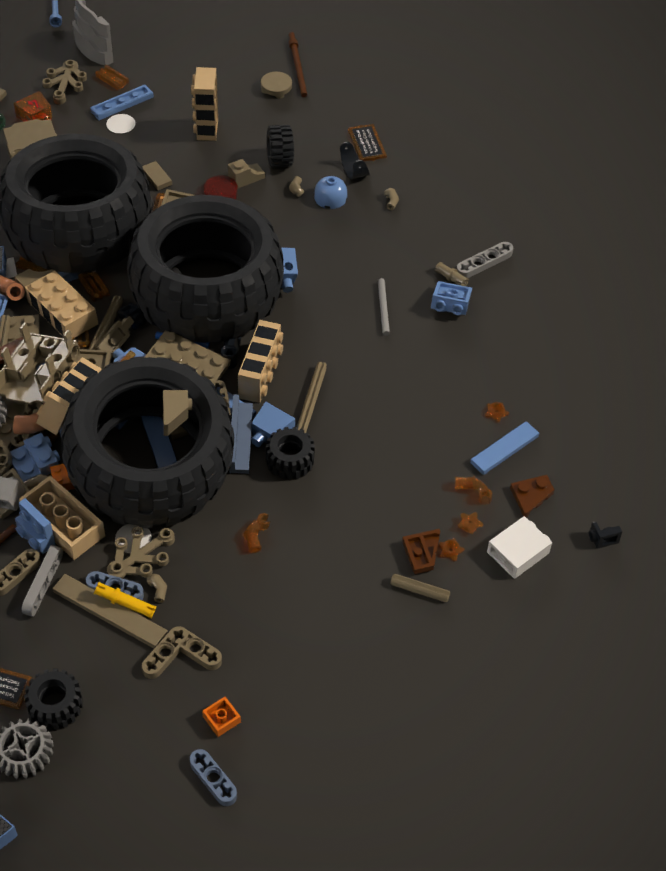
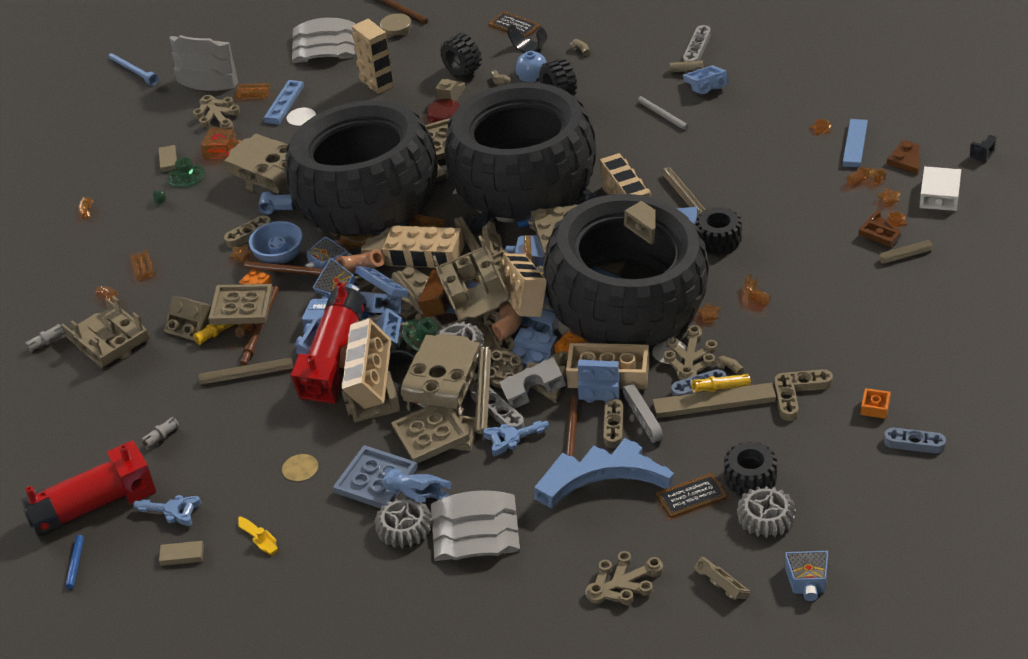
camera: 30 degrees left, 10 degrees down
none -> light grey slope [292,18,355,63]
none -> black tyre [539,58,577,97]
none -> clear orange plate [697,303,721,322]

